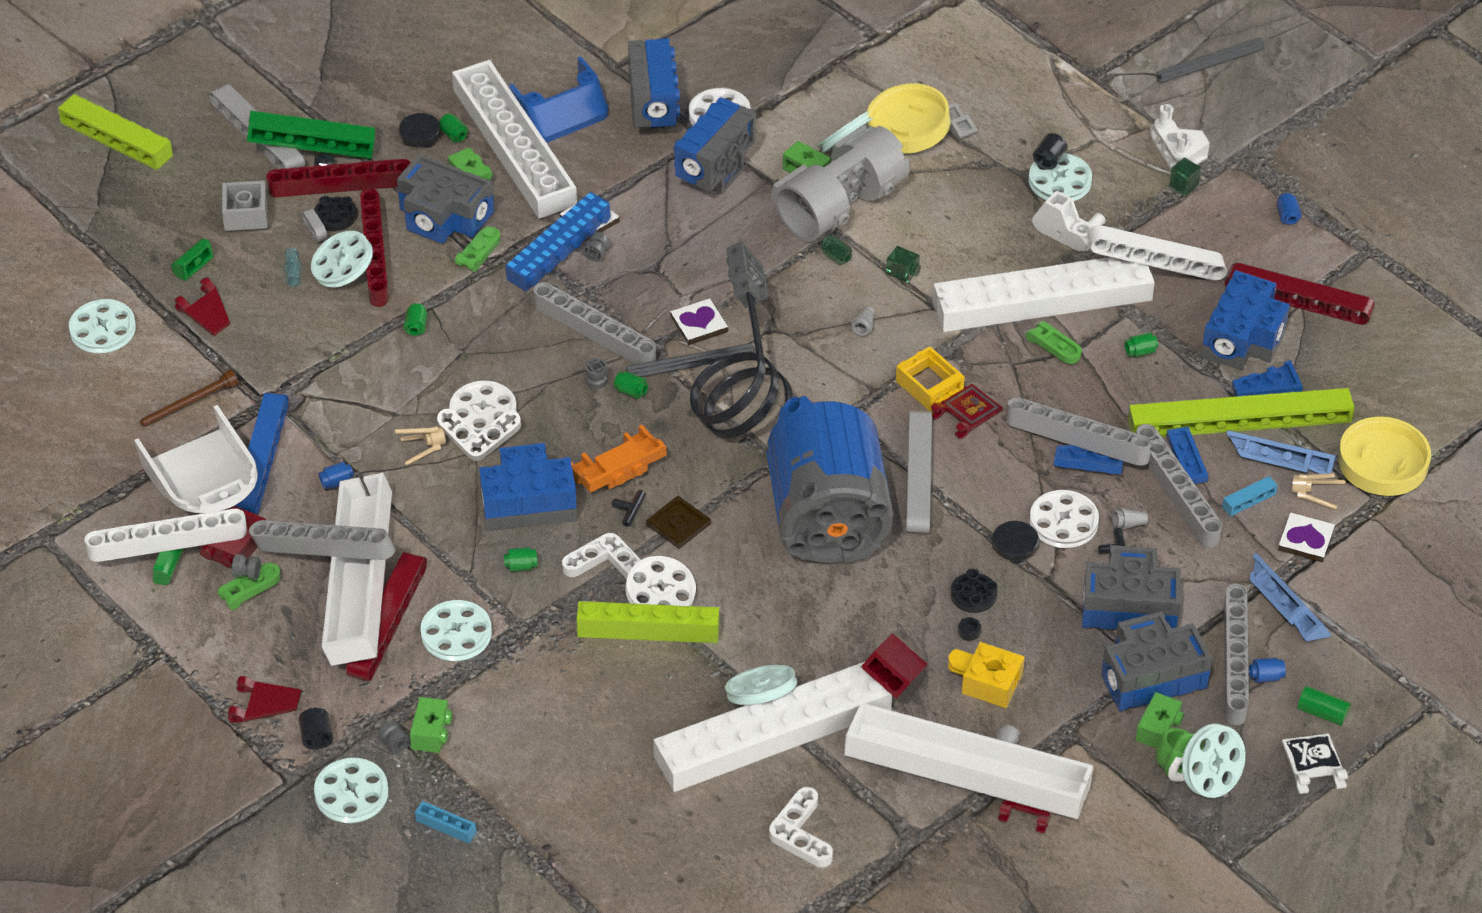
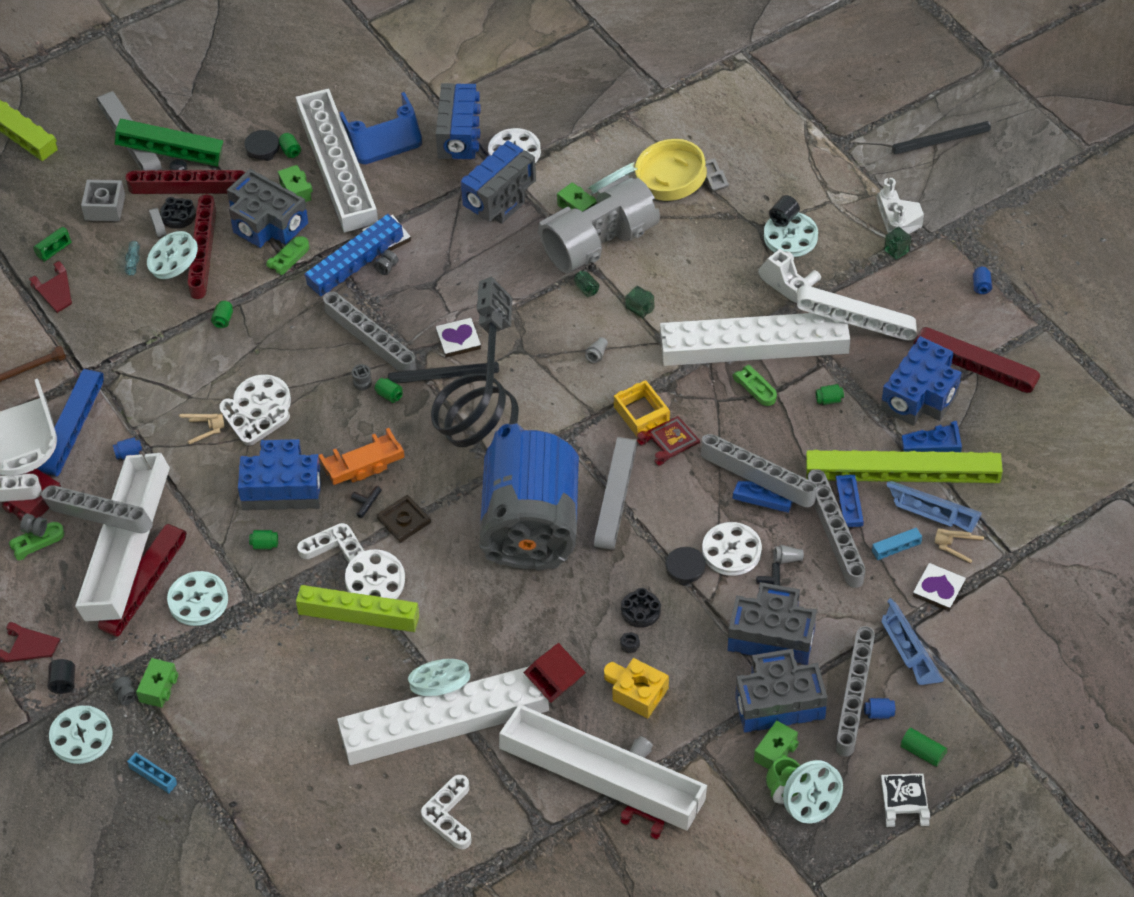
camera: 10 degrees right, 5 degrees up
light yellow piece [1338,417,1431,496] -> none

